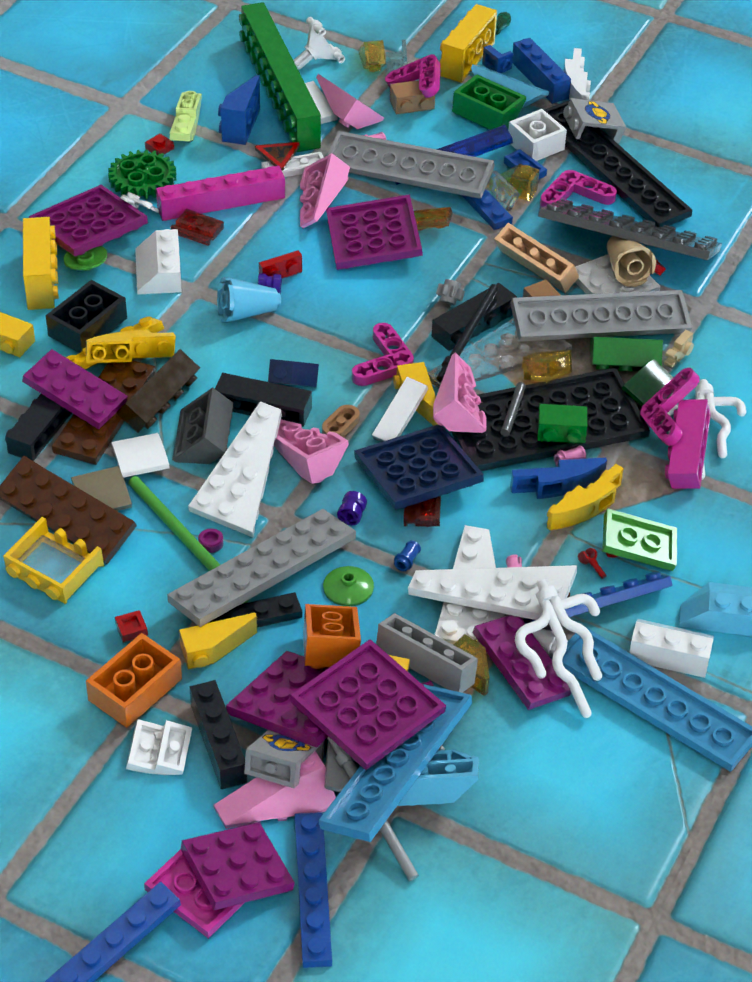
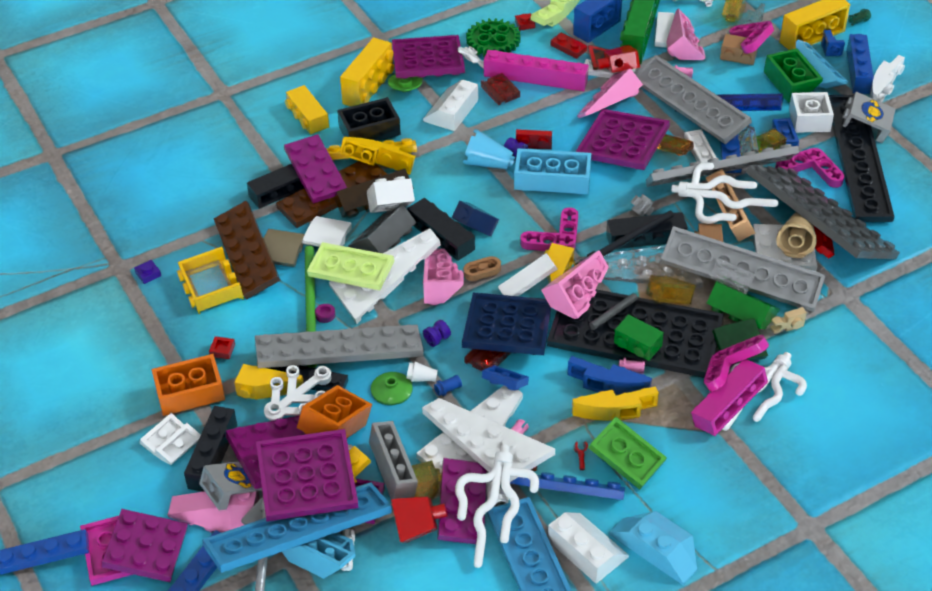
camera: 35 degrees right, 0 degrees up
none -> white plant [264,365,331,421]
none -> yellowish green plate [307,242,395,291]
none -> white brick [367,176,415,213]
none -> red torso [391,497,448,543]
none -> white cone [406,362,438,382]
none -> blue plate [482,365,529,391]
none -> medium azure brick [514,148,591,194]
none -> red plate [550,32,587,59]
none -> red torso [596,45,640,73]
none -> light grey plate [646,144,799,187]
none -> white plant [672,162,778,224]
none -> white tile [684,129,717,163]
none -> clear plate [710,259,755,294]

